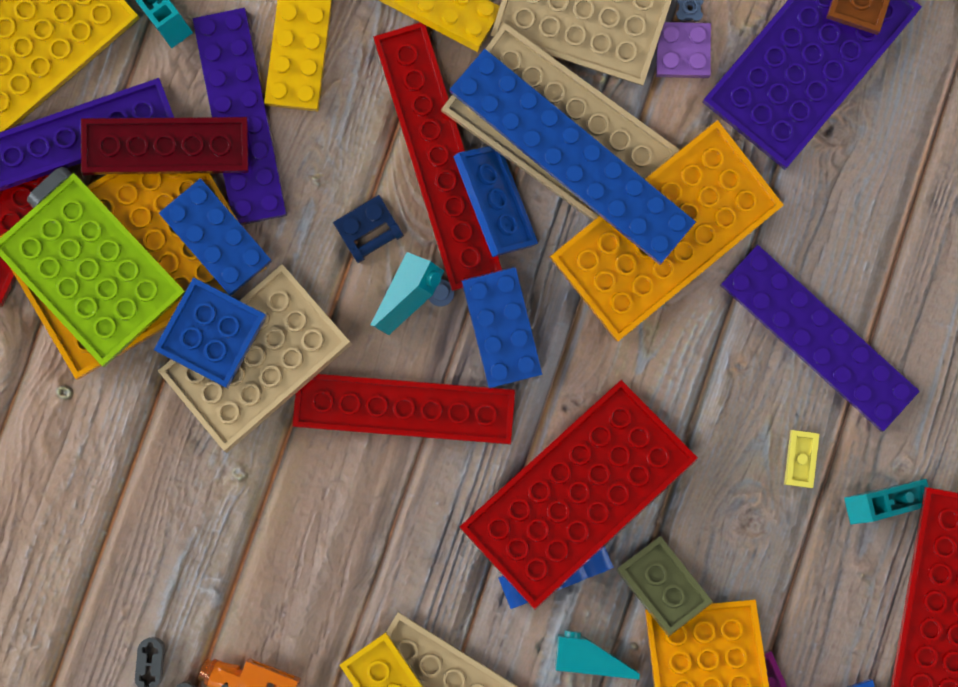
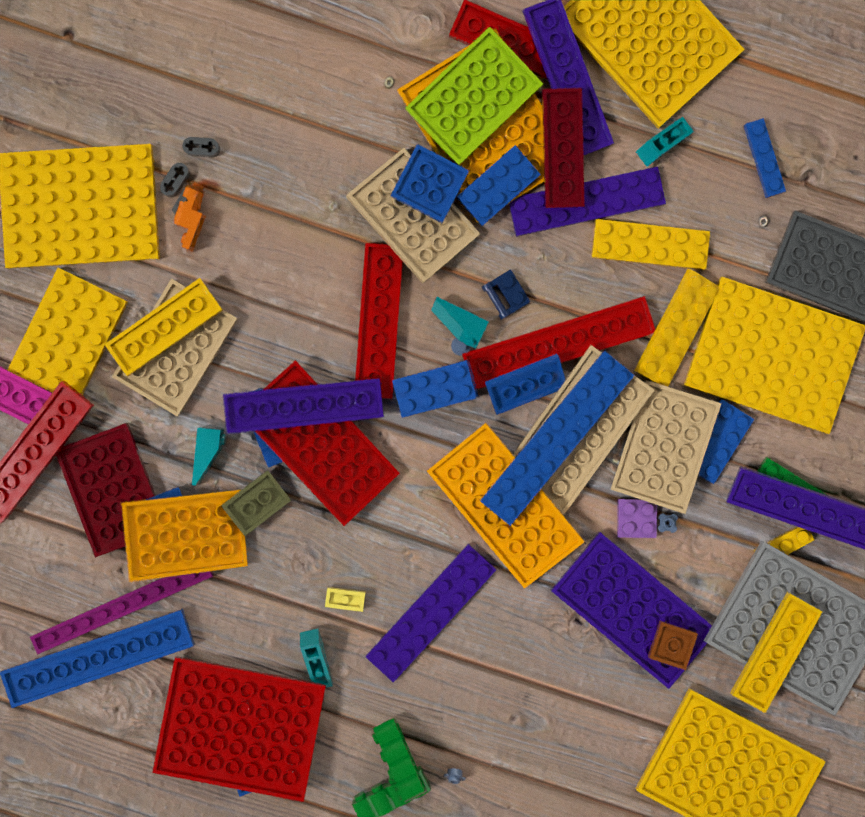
camera: 85 degrees right, 5 degrees up
dark grey beam [27,167,72,208] -> none
none -> dark purple plate [223,379,384,434]

